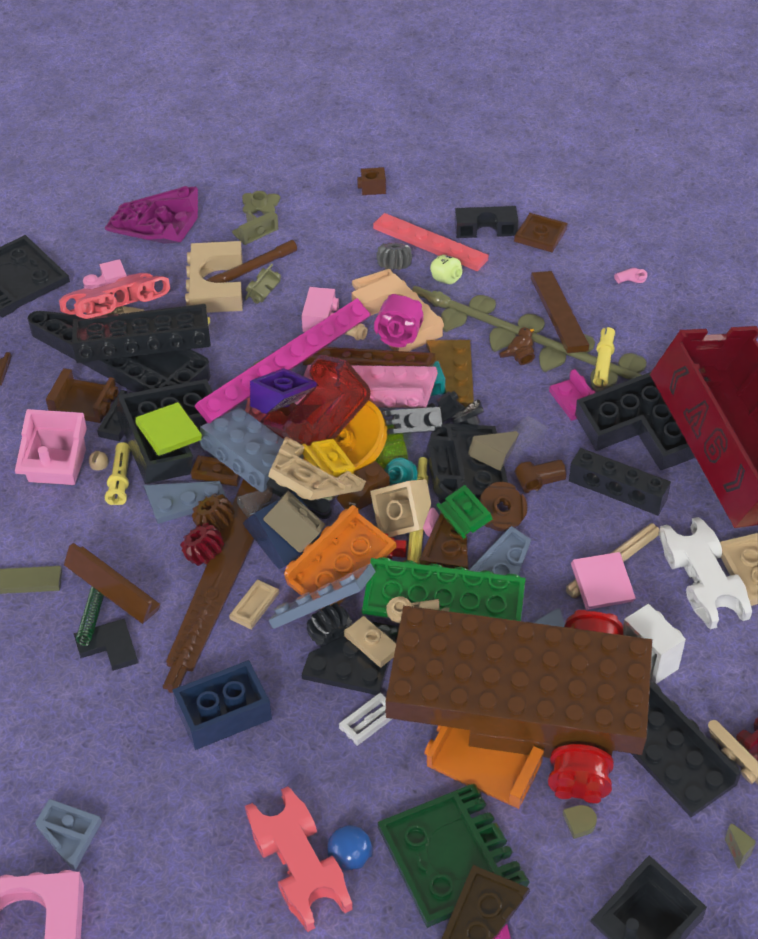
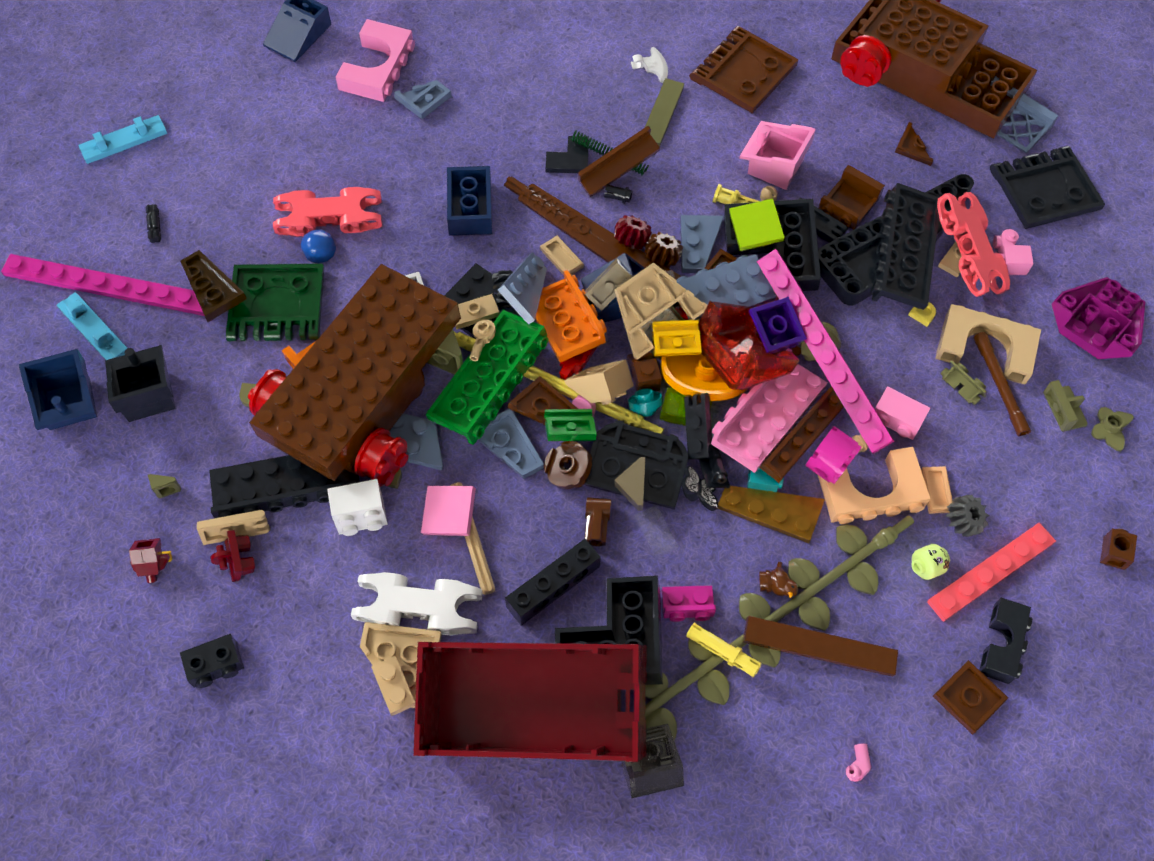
camera: 110 degrees right, 15 degrees up
none -> black pin [604,184,633,204]

